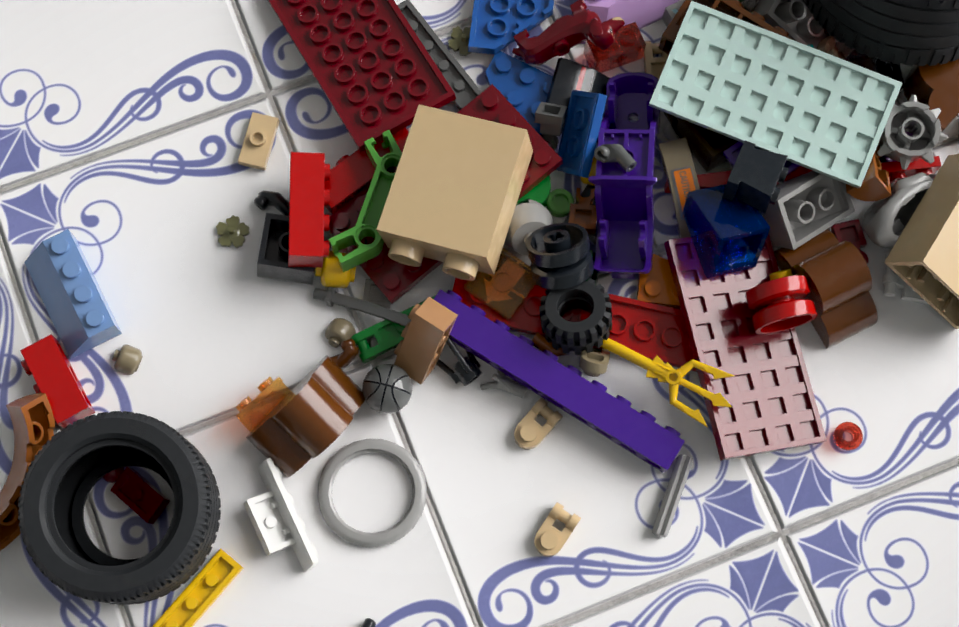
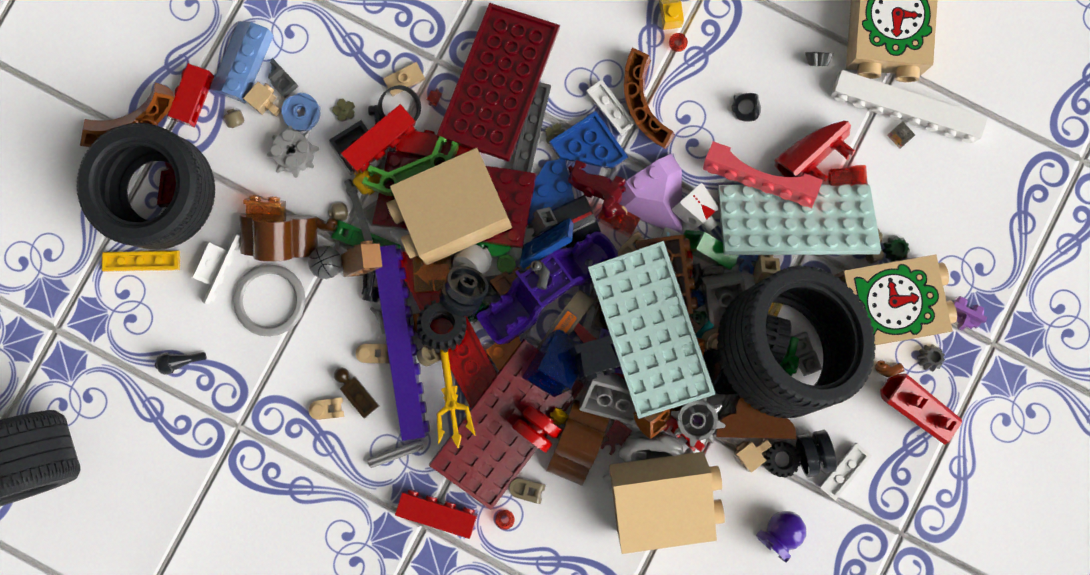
camera: 55 degrees right, 10 degrees up
none -> tan brick [243,82,281,117]
none -> light grey brick [267,126,319,178]
none -> dark grey slope [268,58,299,98]
none -> medium blue plate [281,93,321,131]
none -> dark brown plate [334,367,380,419]
none -> black tyre [378,85,421,121]
none -> red brick [395,489,478,539]
none -> clear red plate [426,88,442,107]
none -> dark tan plate [509,478,546,504]

